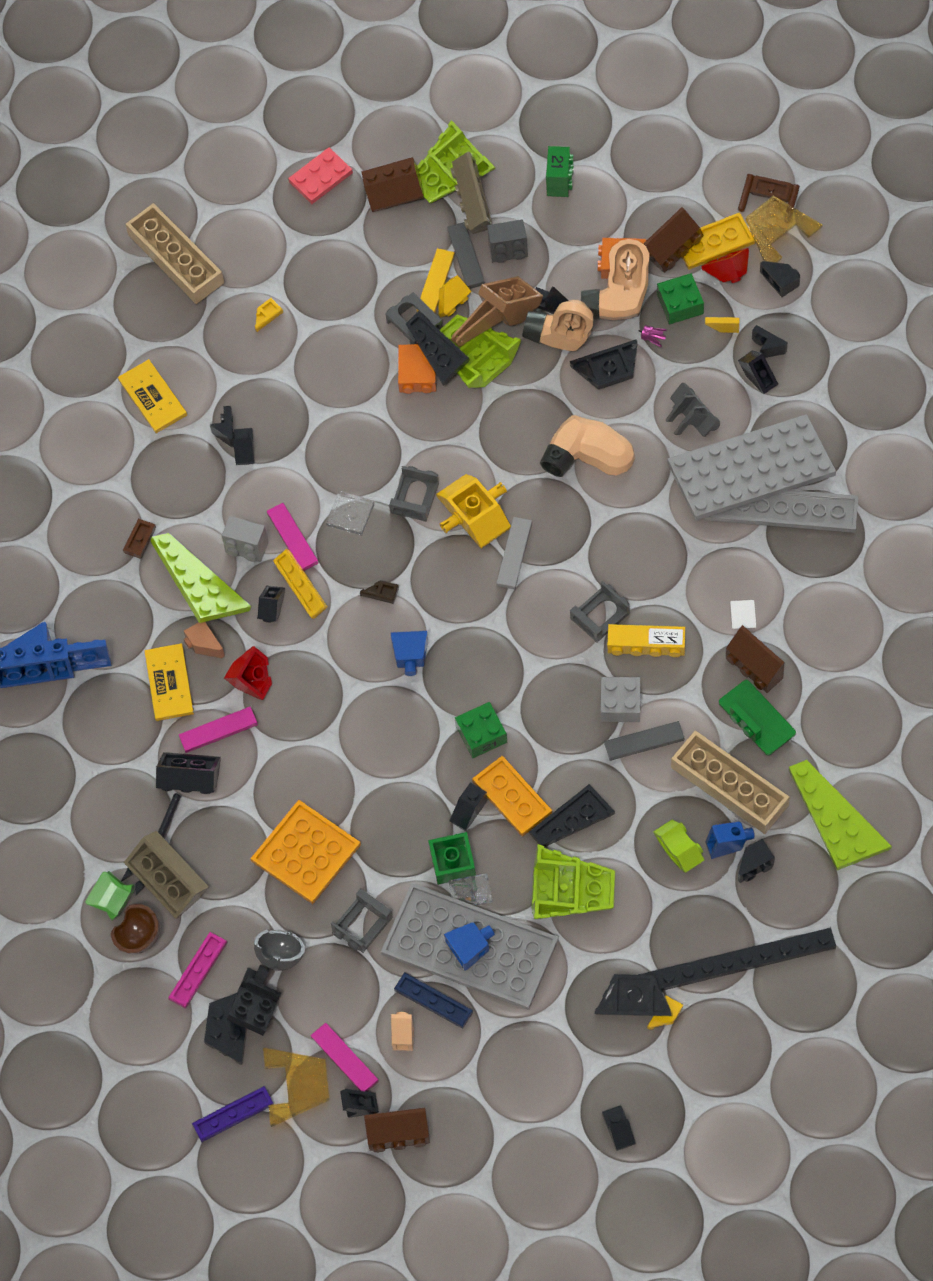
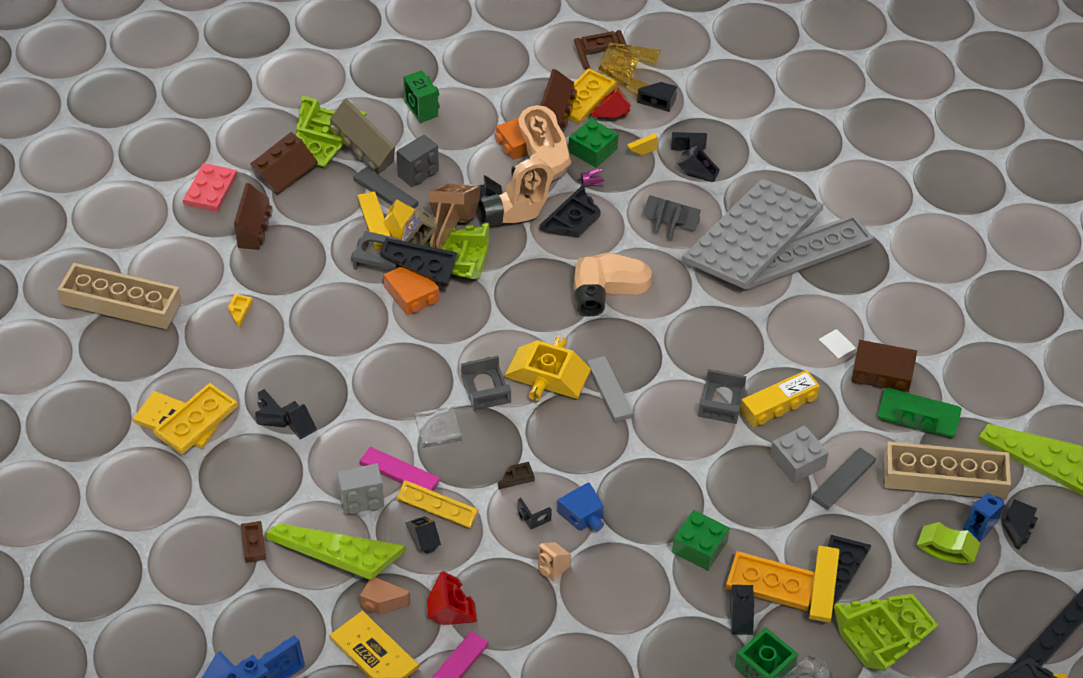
camera: 40 degrees left, 15 degrees down
none -> yellow tile [153,383,239,455]
none -> reddish brown slope [234,183,273,250]
none -> dark tan torso [402,208,437,245]
none -> black bracket [517,497,552,529]
none -> light nougat slope [538,542,571,581]
none -> yellow tile [809,546,839,623]

